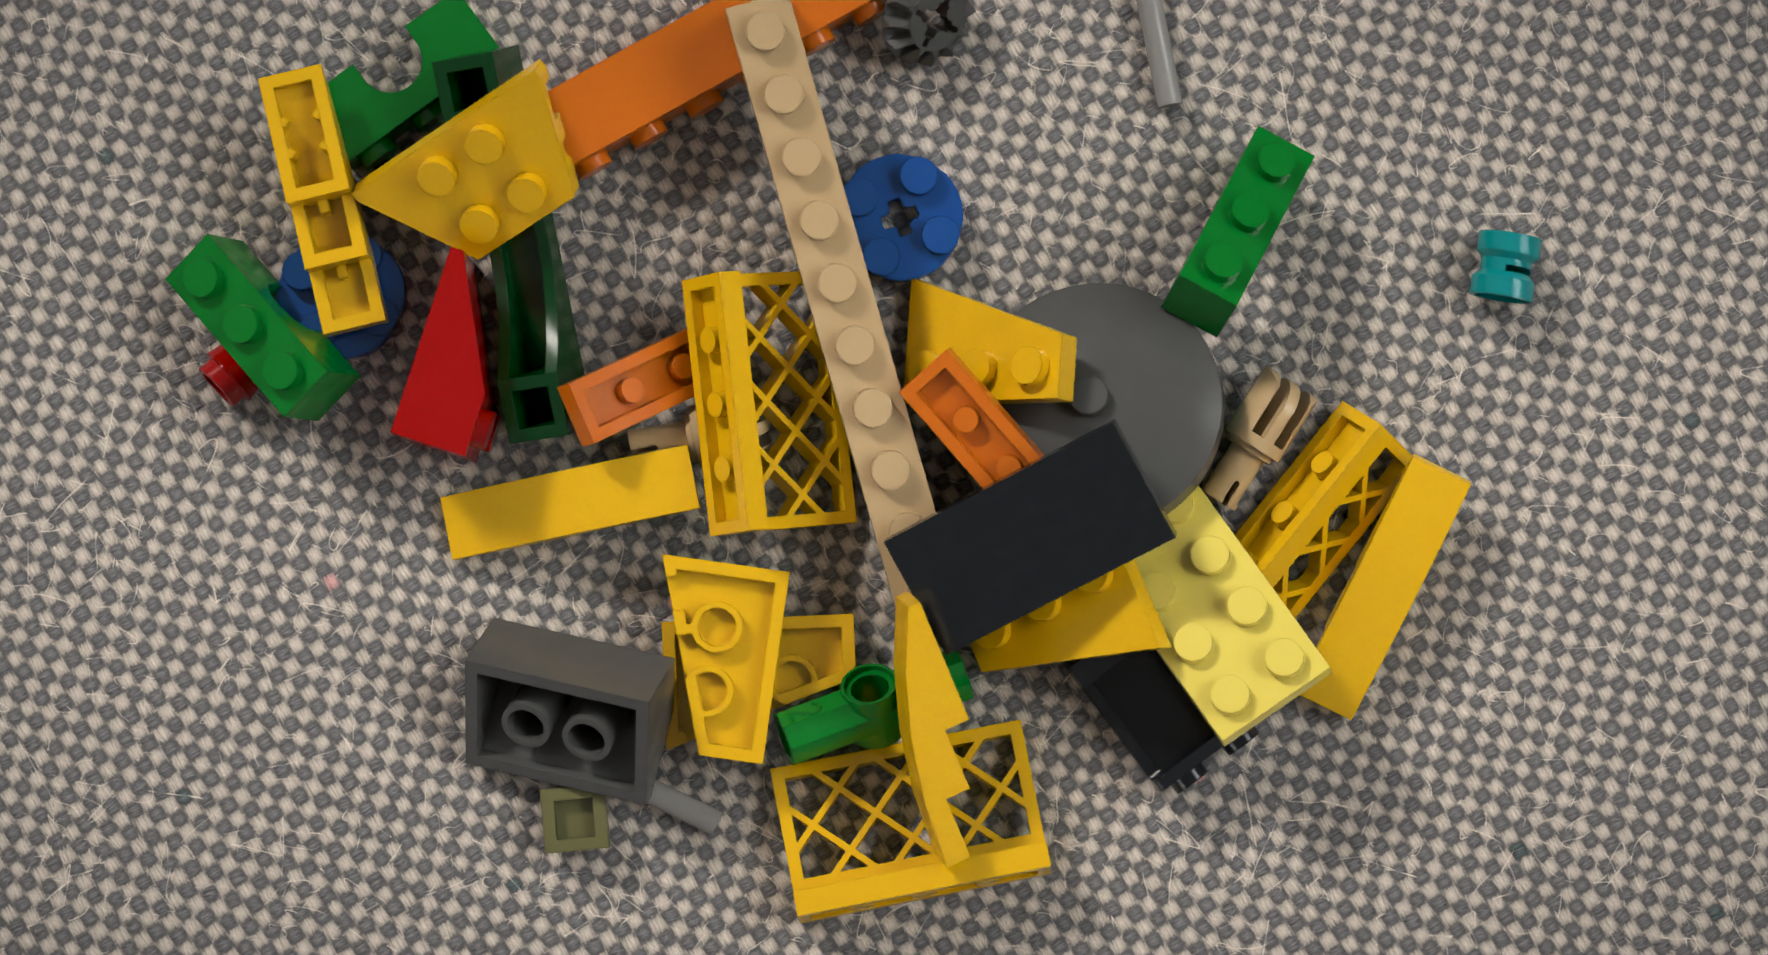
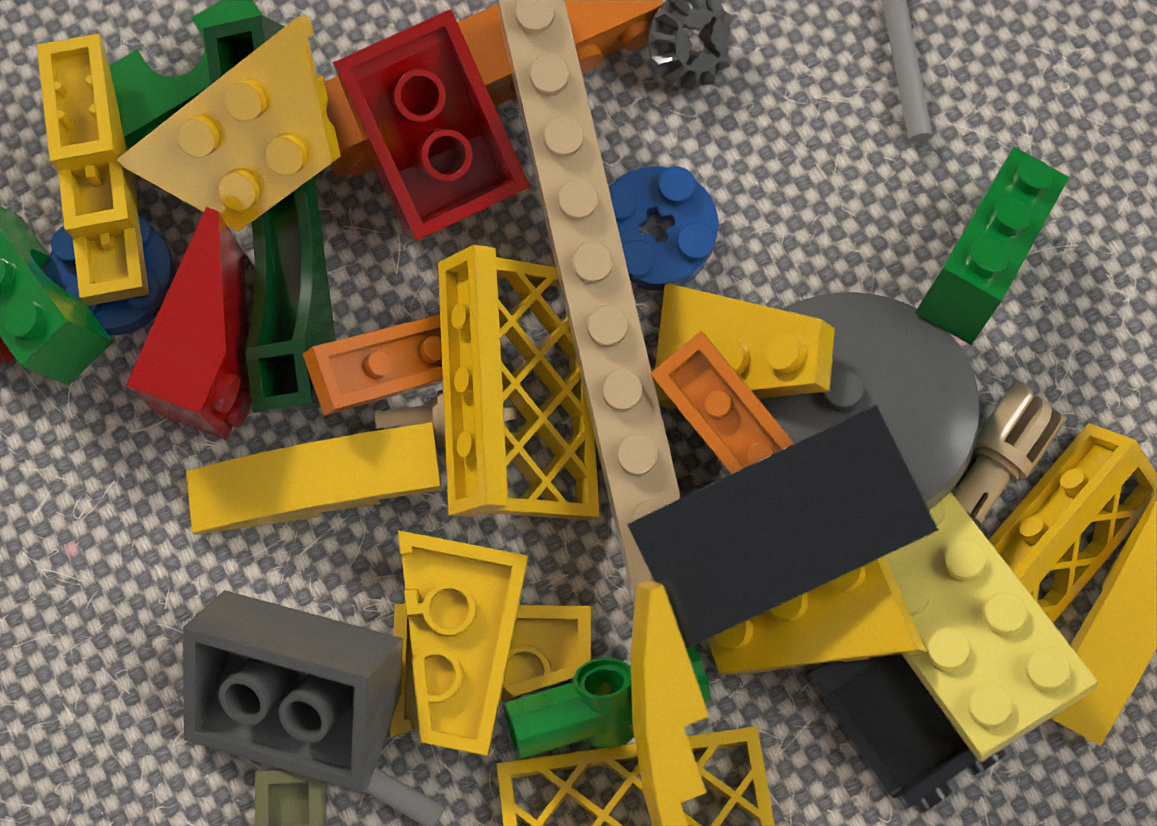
camera: 10 degrees right, 10 degrees down
none -> red slope [332,9,530,241]

